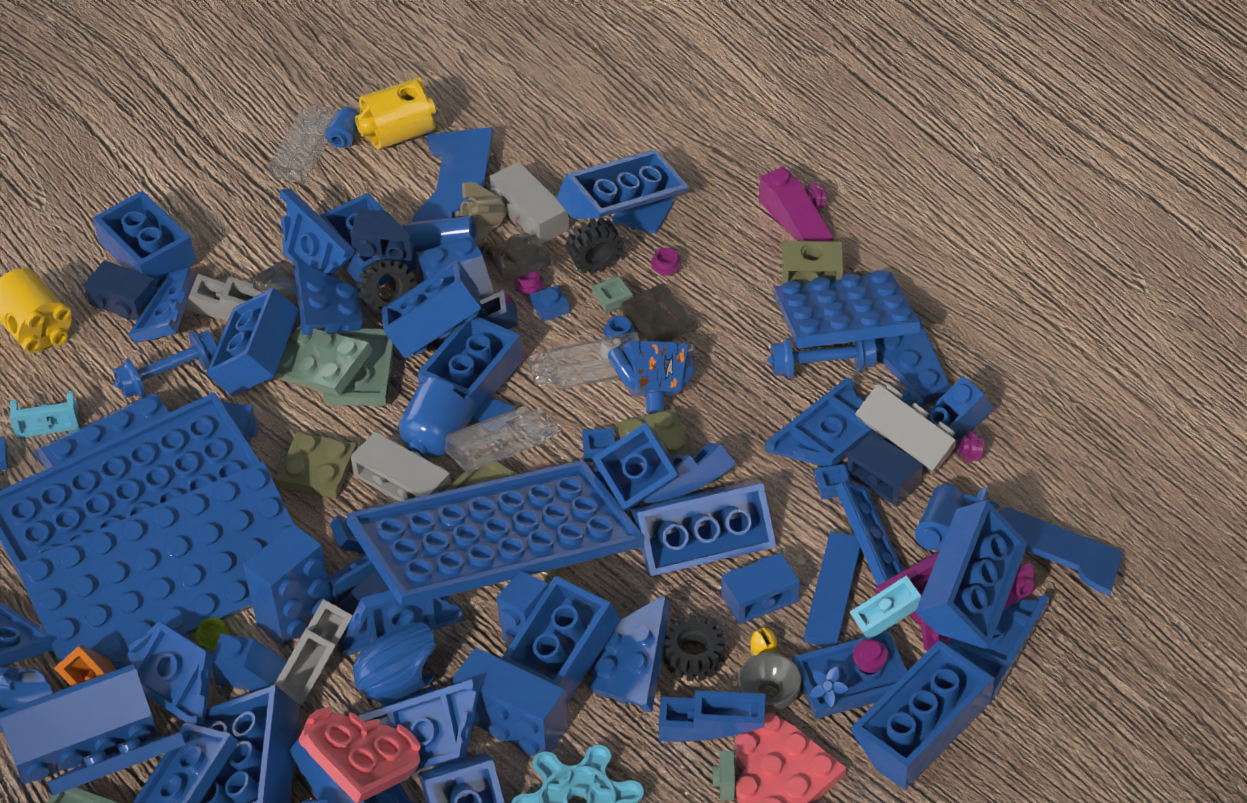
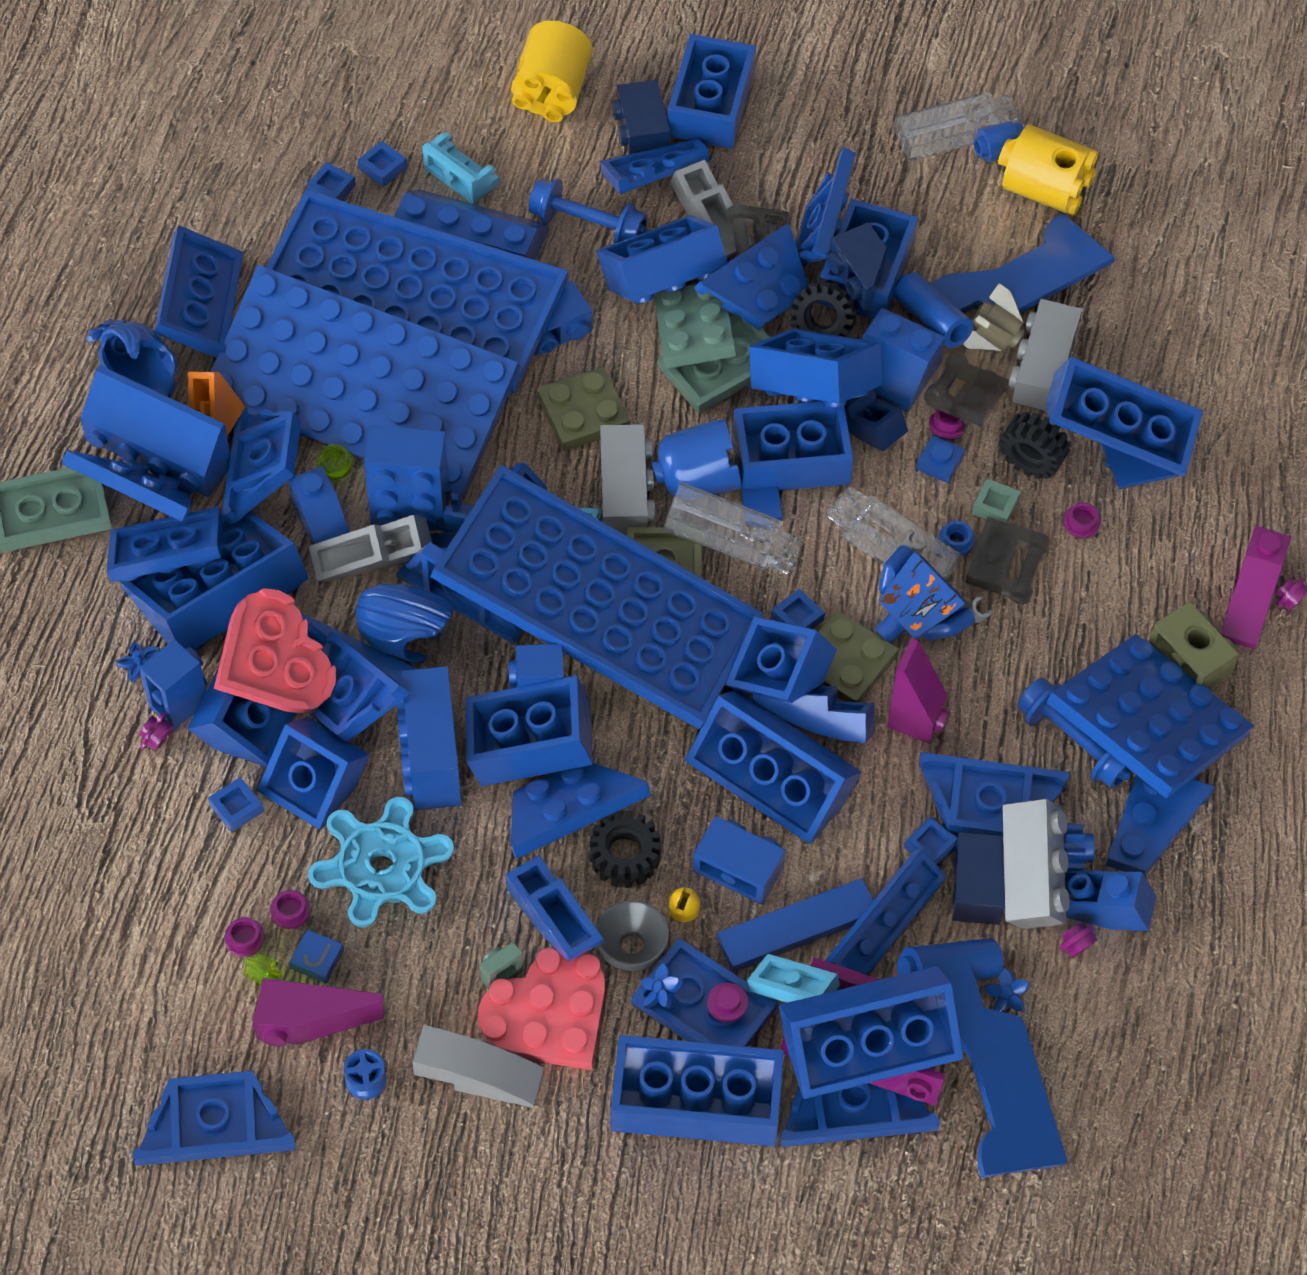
camera: 50 degrees right, 10 degrees up
none -> magenta slope [887,638,950,744]

